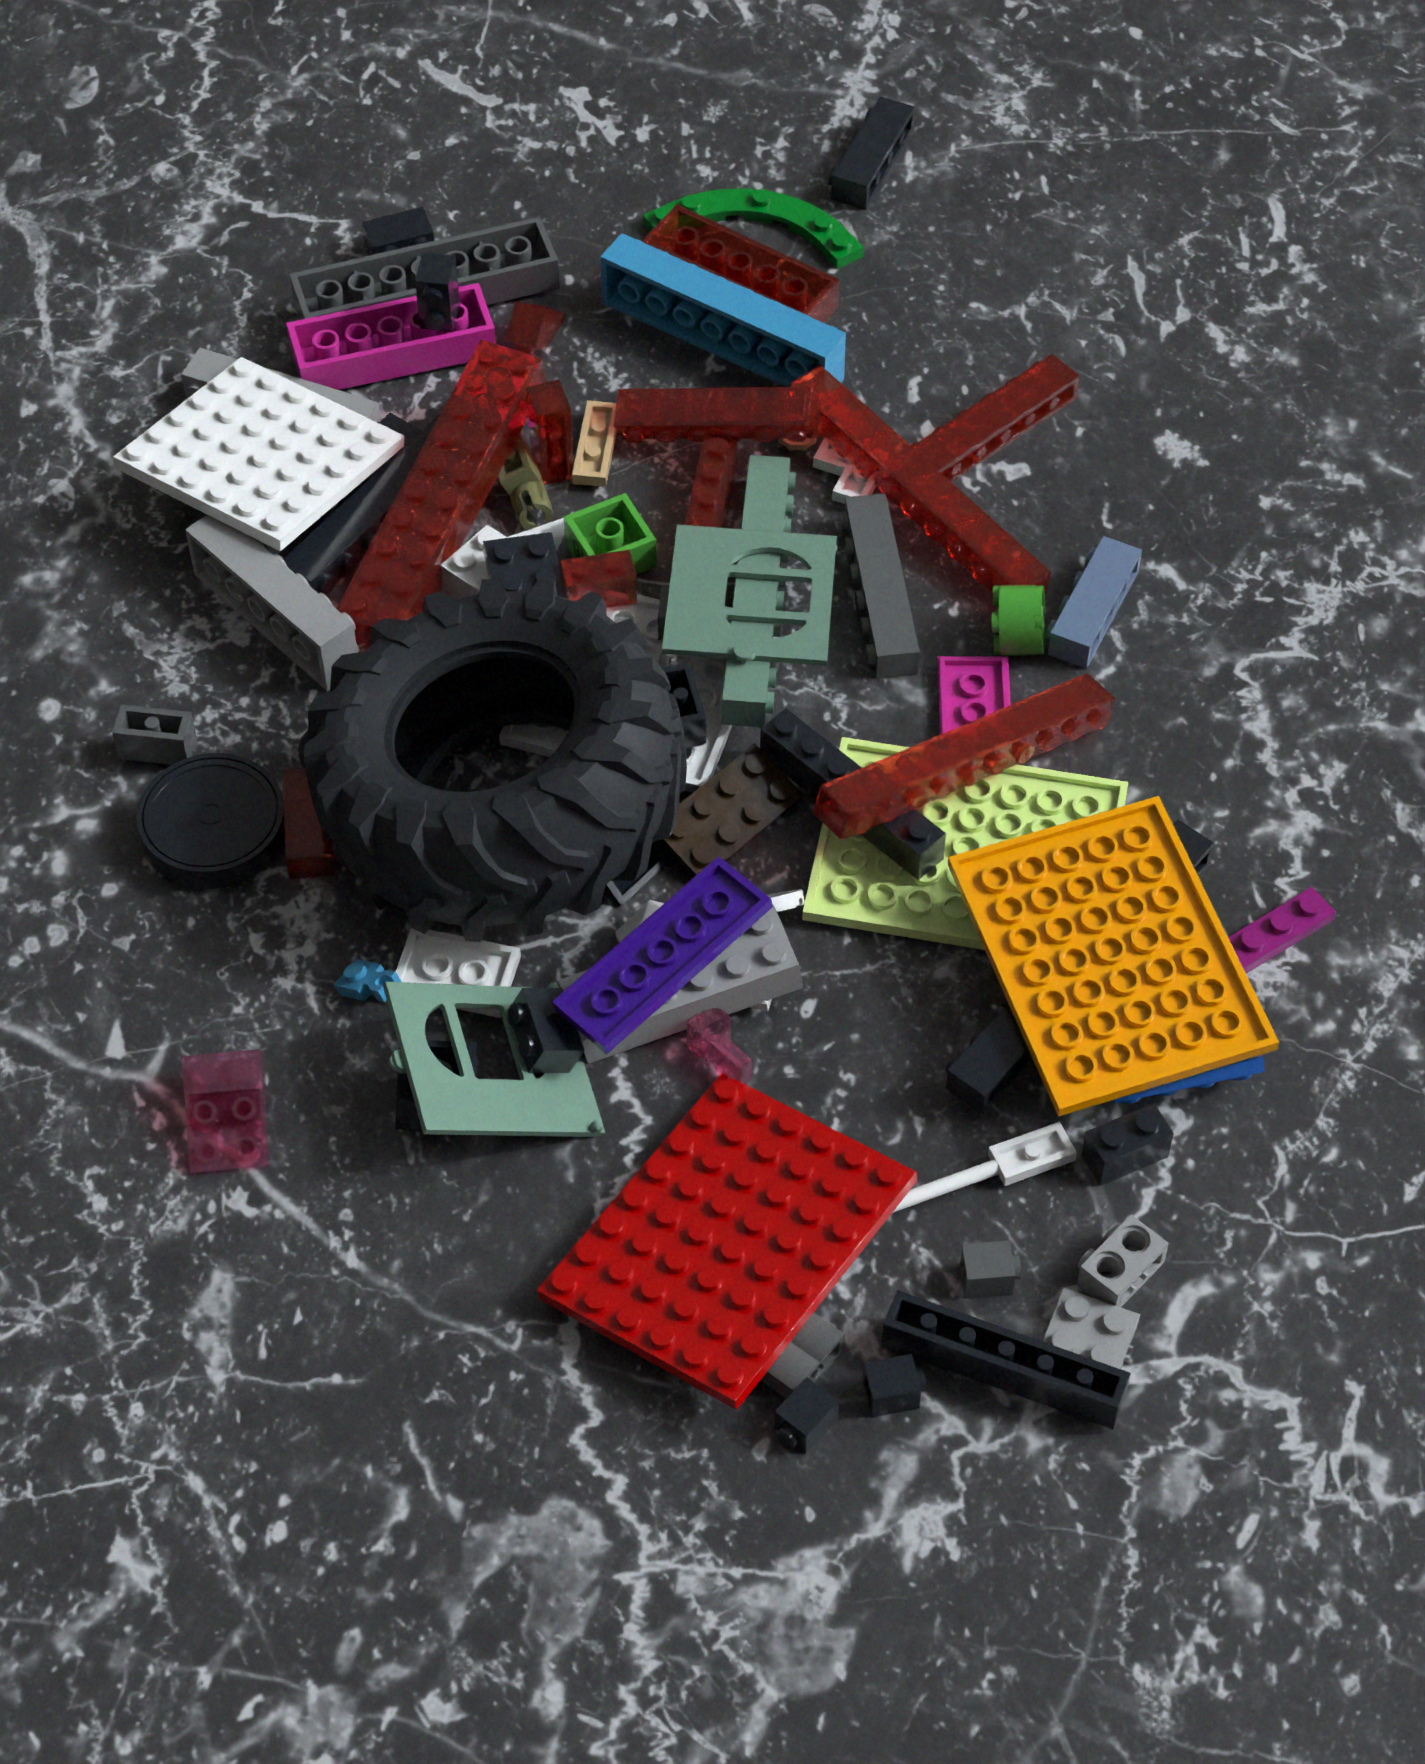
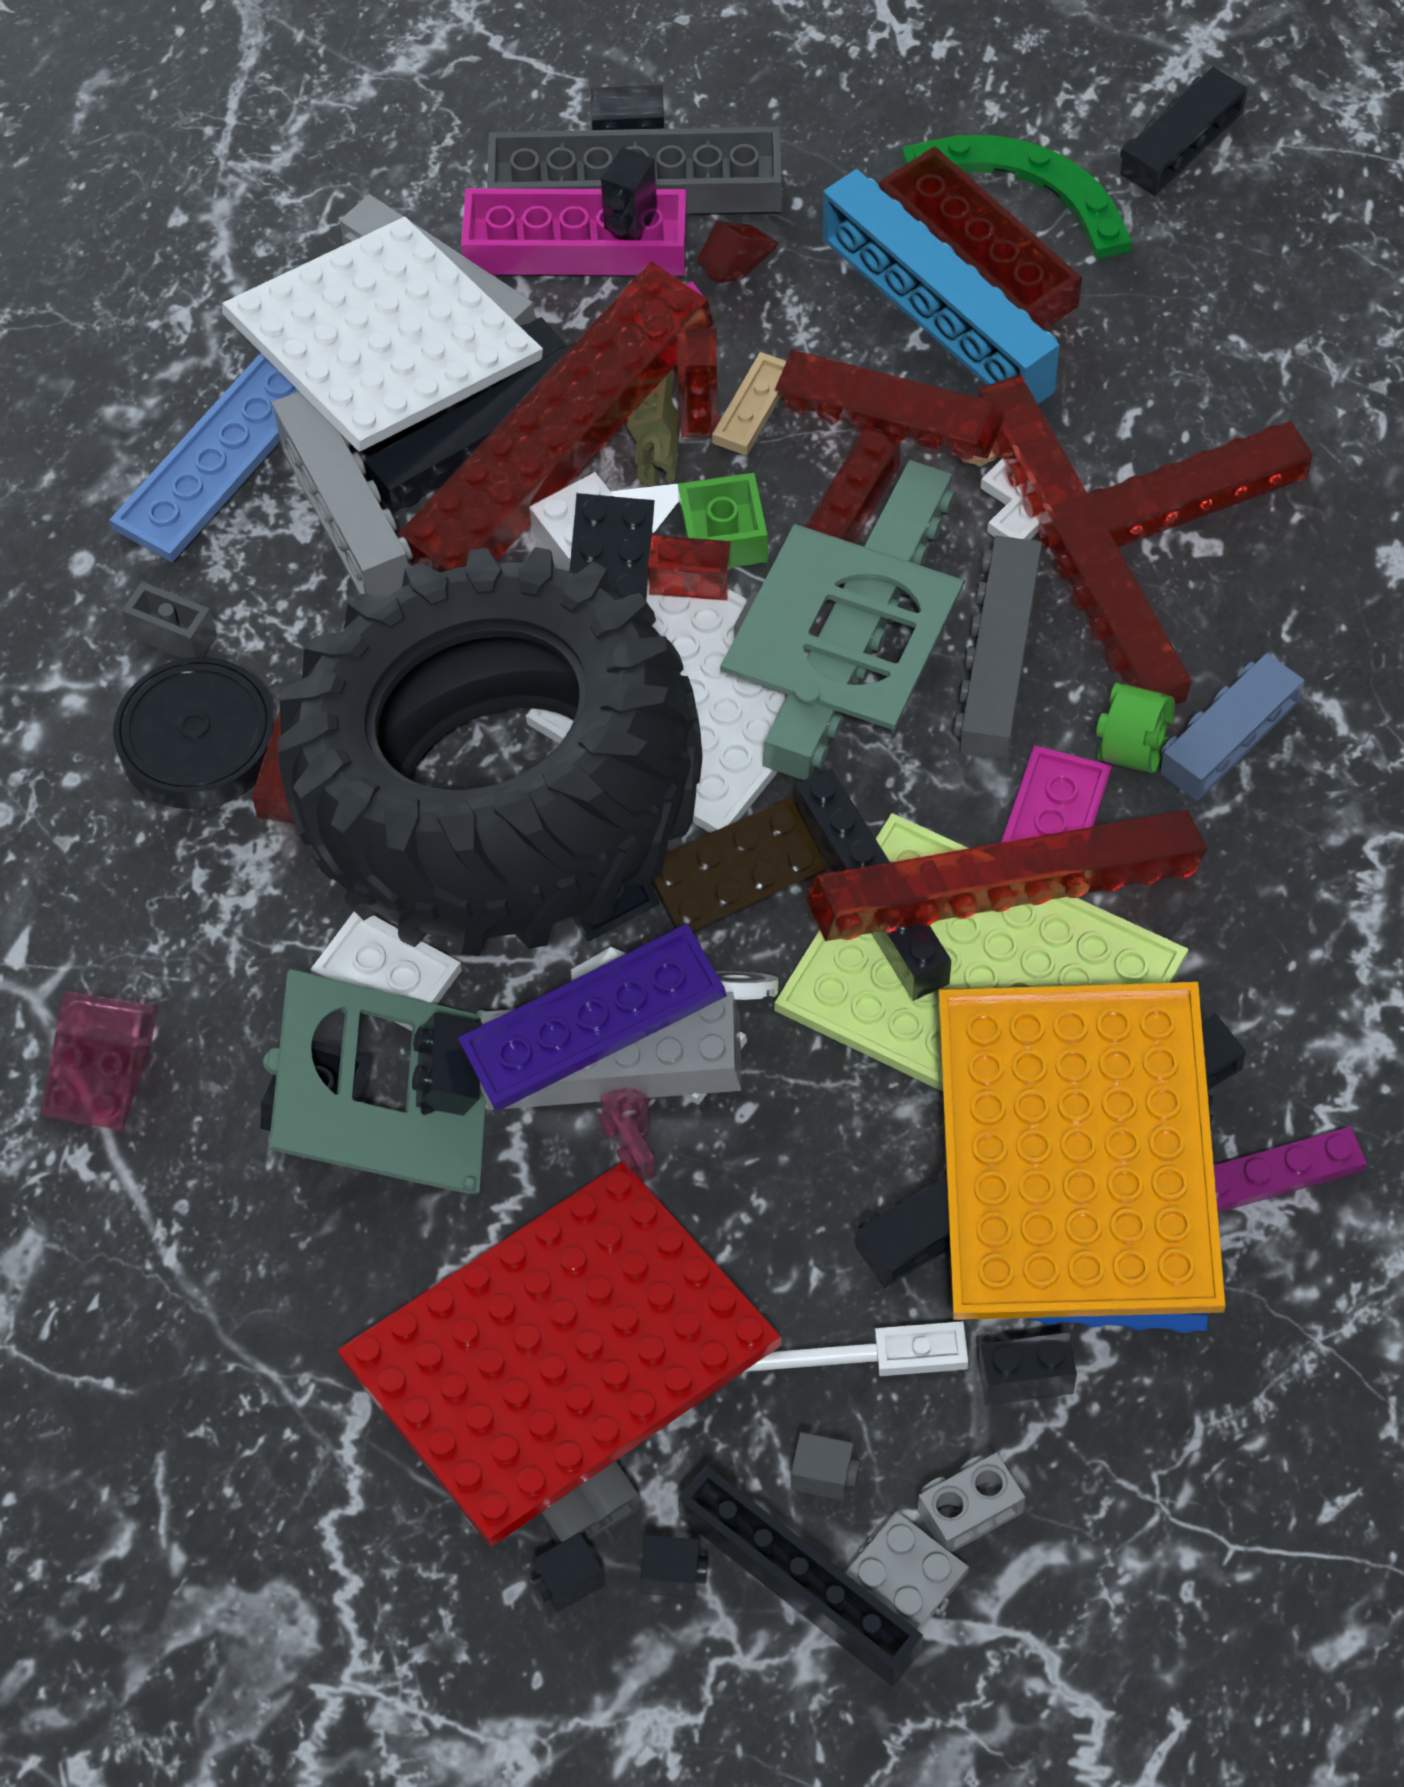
camera: 20 degrees right, 5 degrees up
dark azure plate [334,959,402,1002] -> none
black brick [662,663,707,748] -> none
none -> medium blue plate [109,353,298,563]

